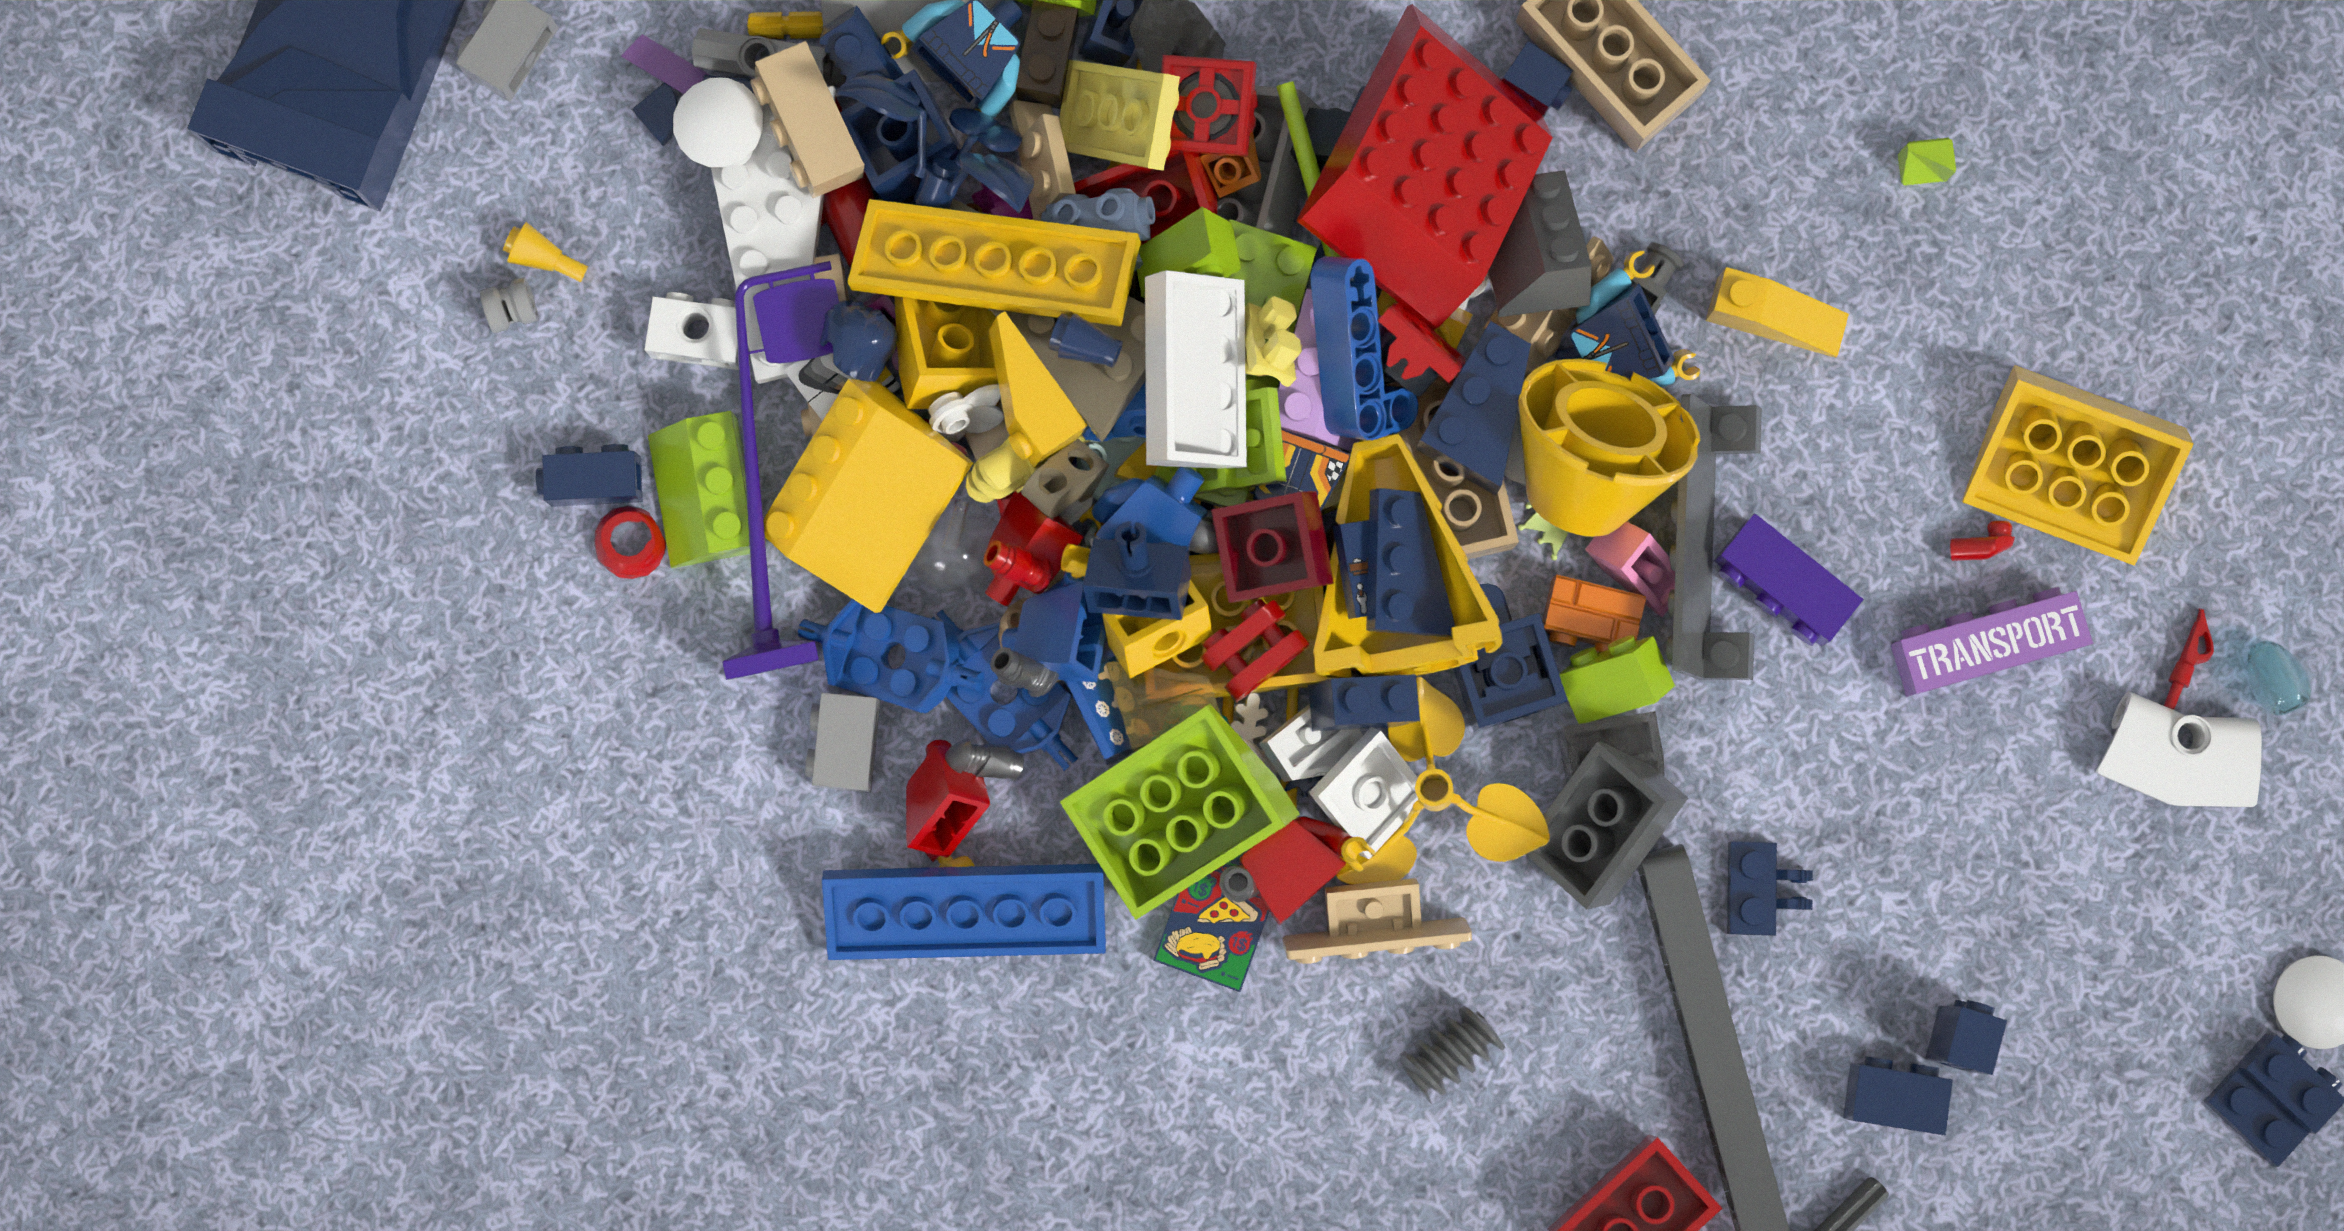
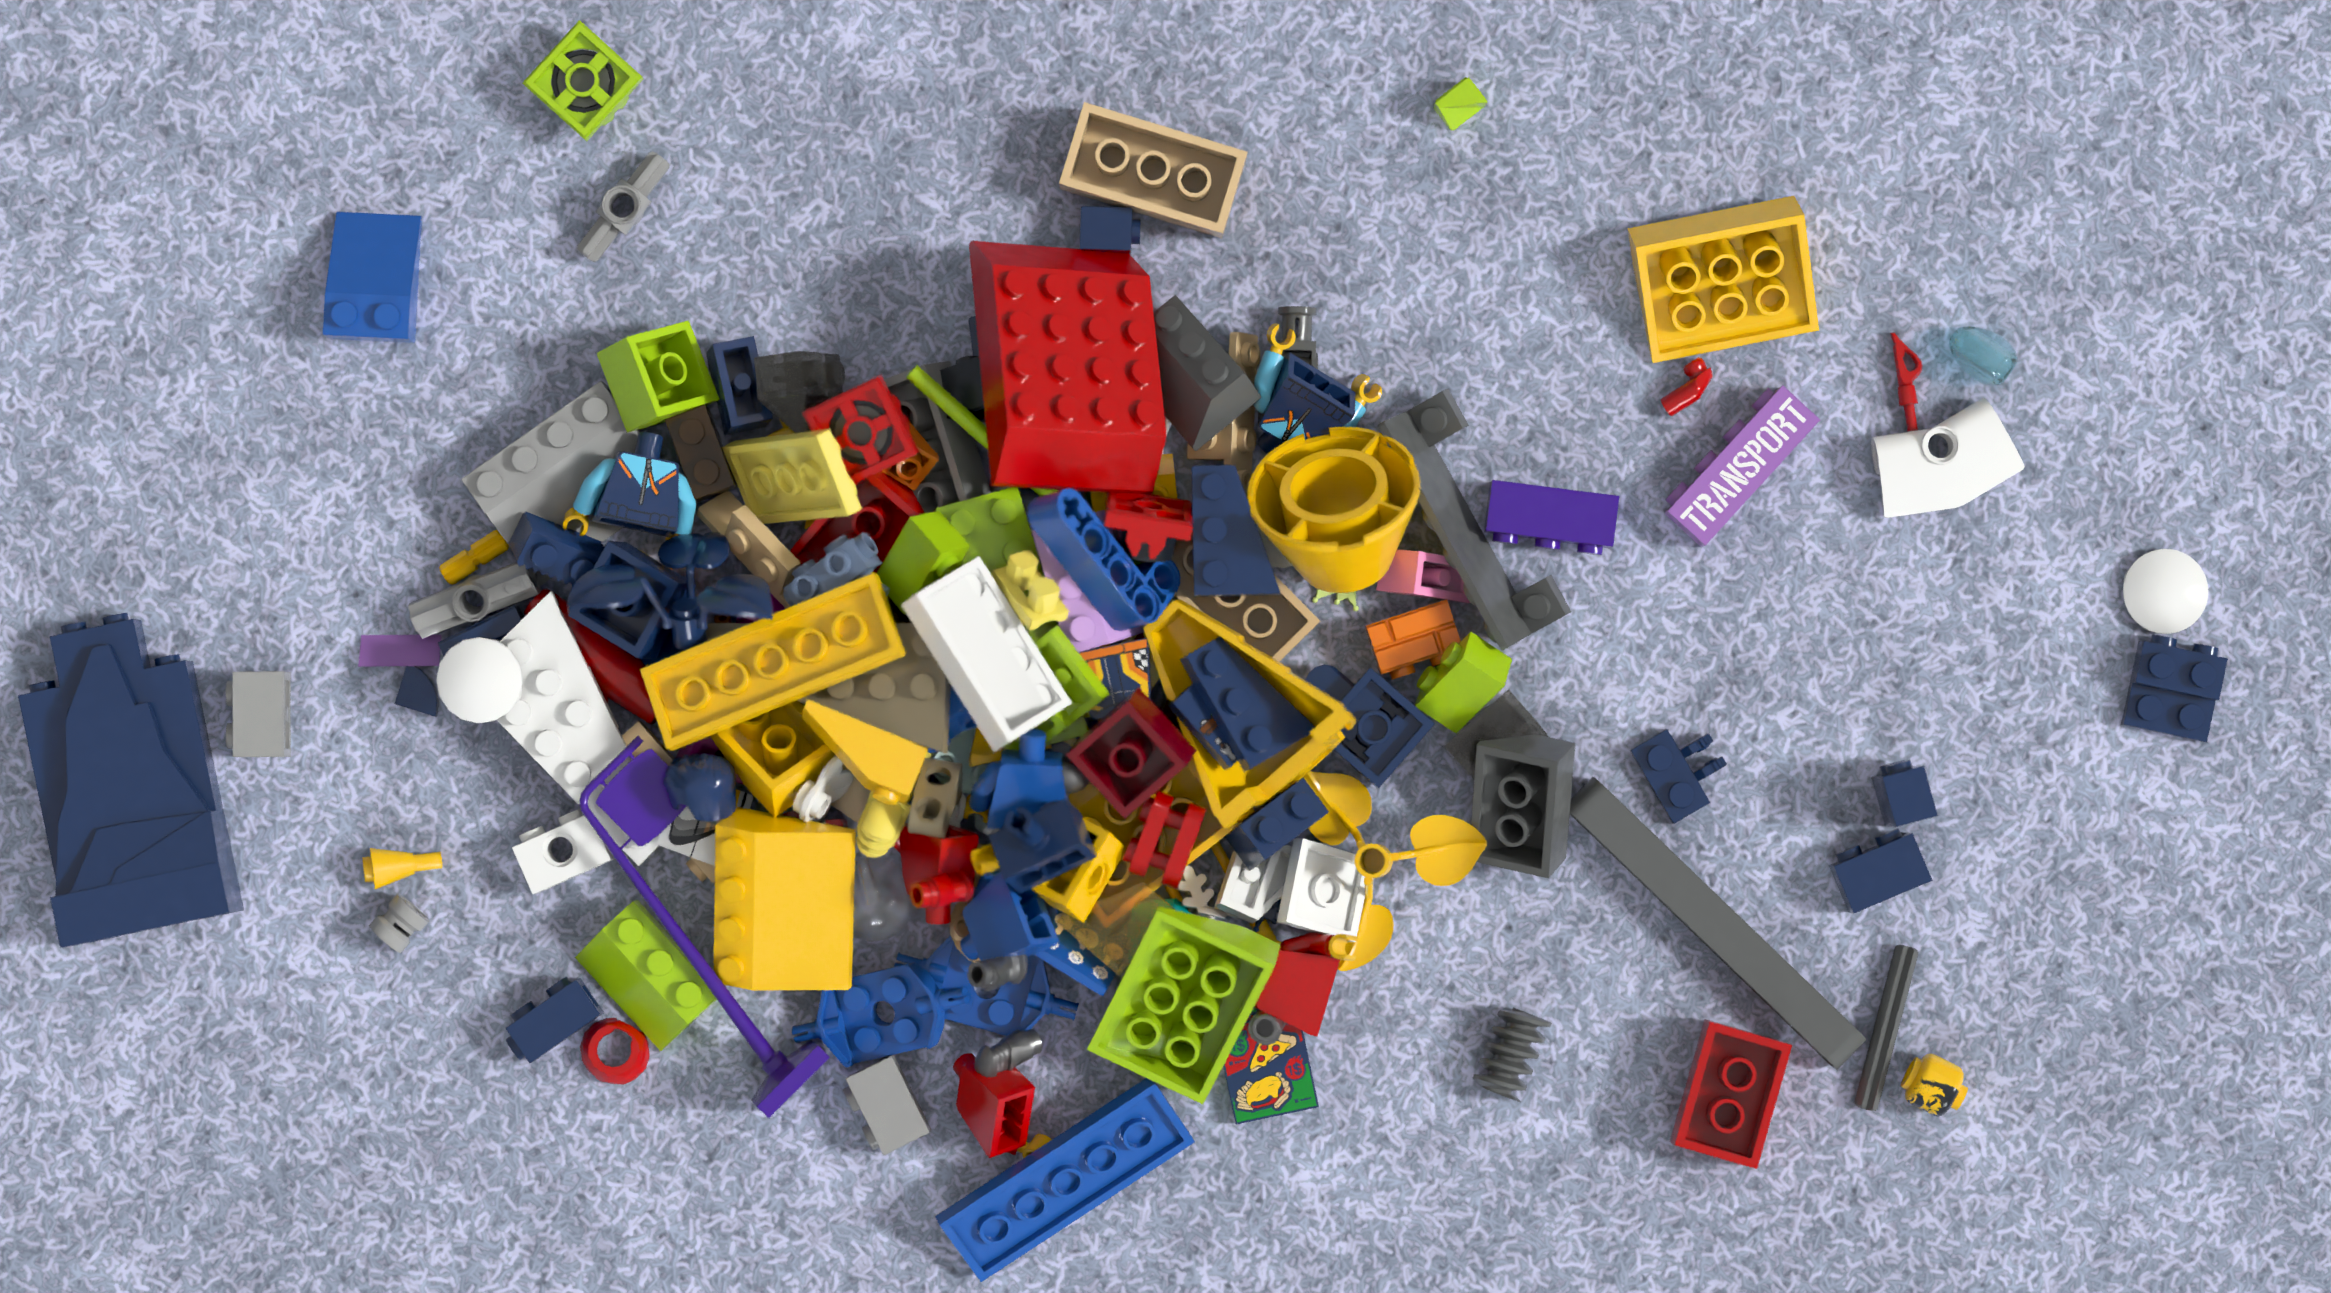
camera: 25 degrees left, 5 degrees up
tan brick [750,41,864,199] -> none
dark blue cone [1049,313,1123,368] -> none
tan bracket [1282,878,1472,964] -> none
yellow slope [1705,267,1849,358] -> none

